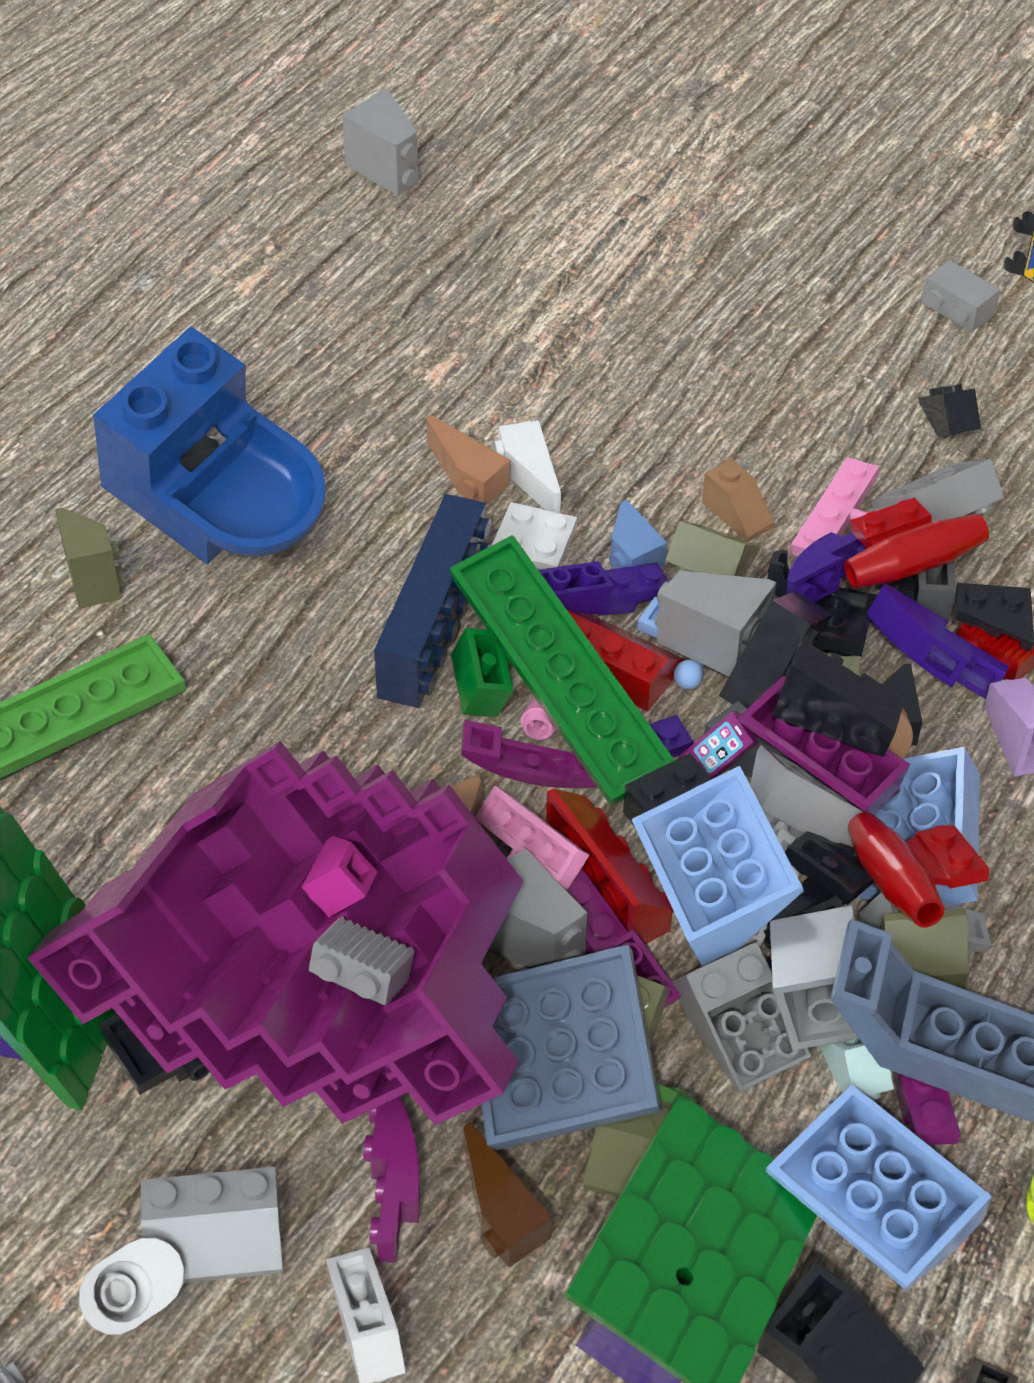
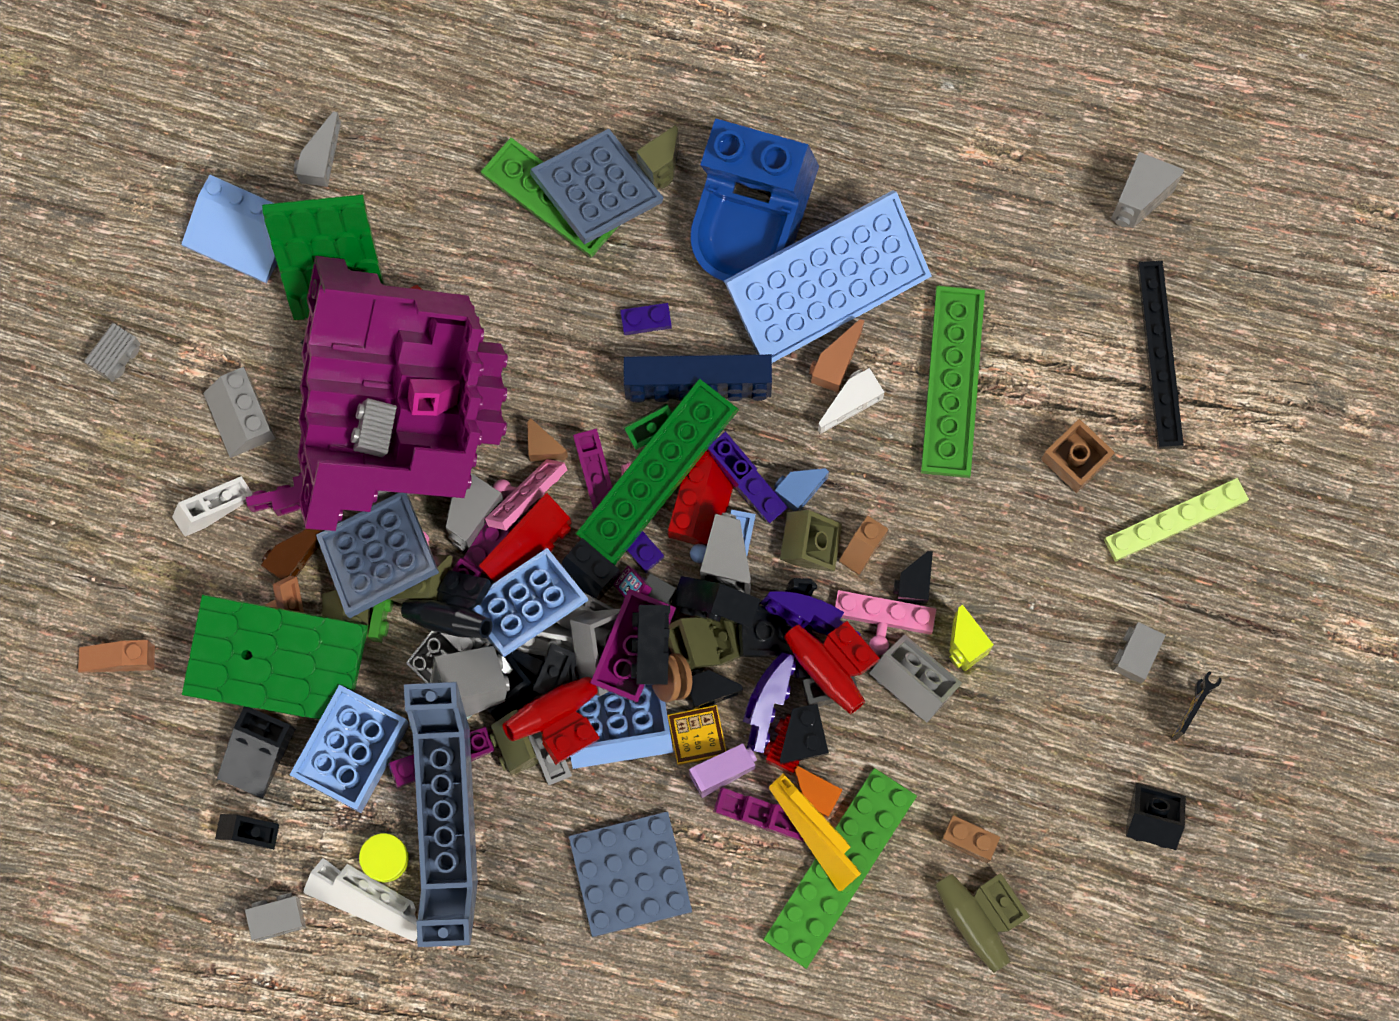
camera: 75 degrees right, 25 degrees up
white piece [79,1238,184,1335] -> none
white plate [492,502,577,570] -> none
black slope [919,384,981,436] -> none
none -> nougat slope [265,576,304,613]
none -> black plate [401,570,493,638]
none -> sand blue plate [530,129,664,245]
none -> dark purple plate [620,303,672,336]
none -> tile [668,705,726,765]
none -> light blue plate [724,190,932,363]
none -> black slope [893,551,933,605]
none -> bright green plate [921,286,985,478]
none -> neon yellow slope [949,605,994,672]
none -> medium nougat brick [1041,419,1115,494]
none -> yellowish green plate [1104,478,1249,562]
none -> black plate [1137,261,1184,449]

